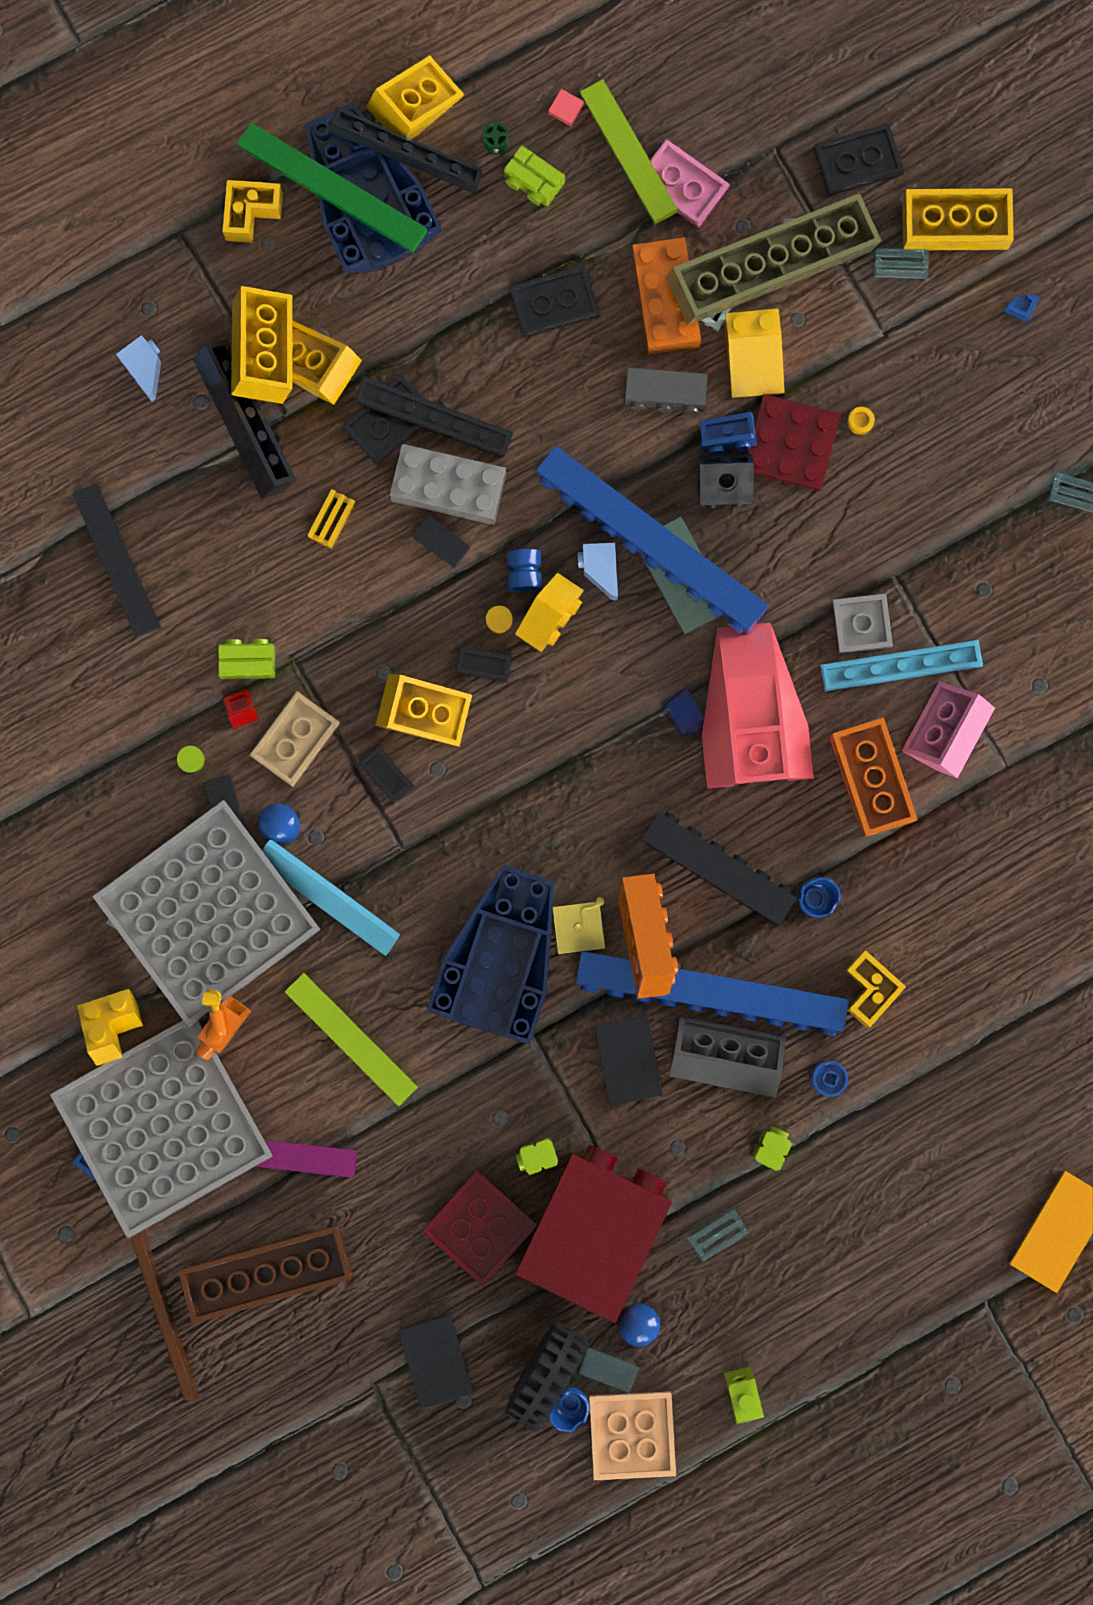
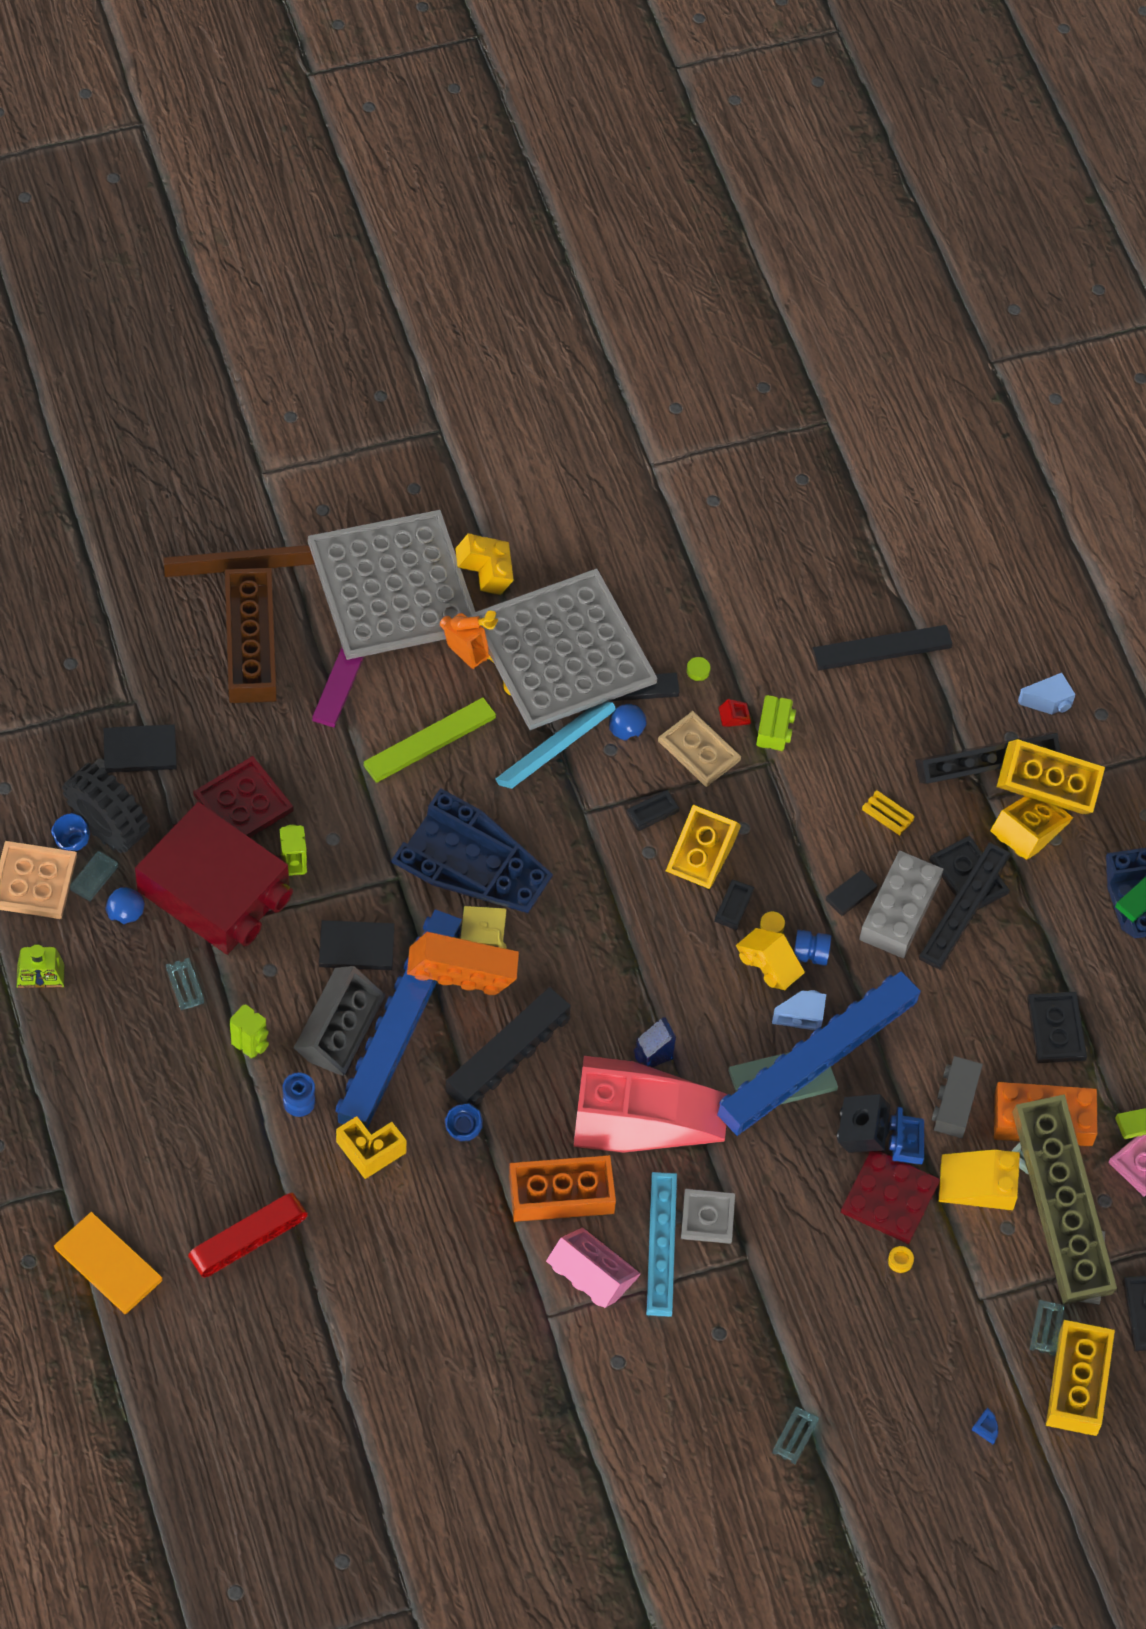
camera: 95 degrees right, 25 degrees down
none -> red beam [188,1193,308,1278]

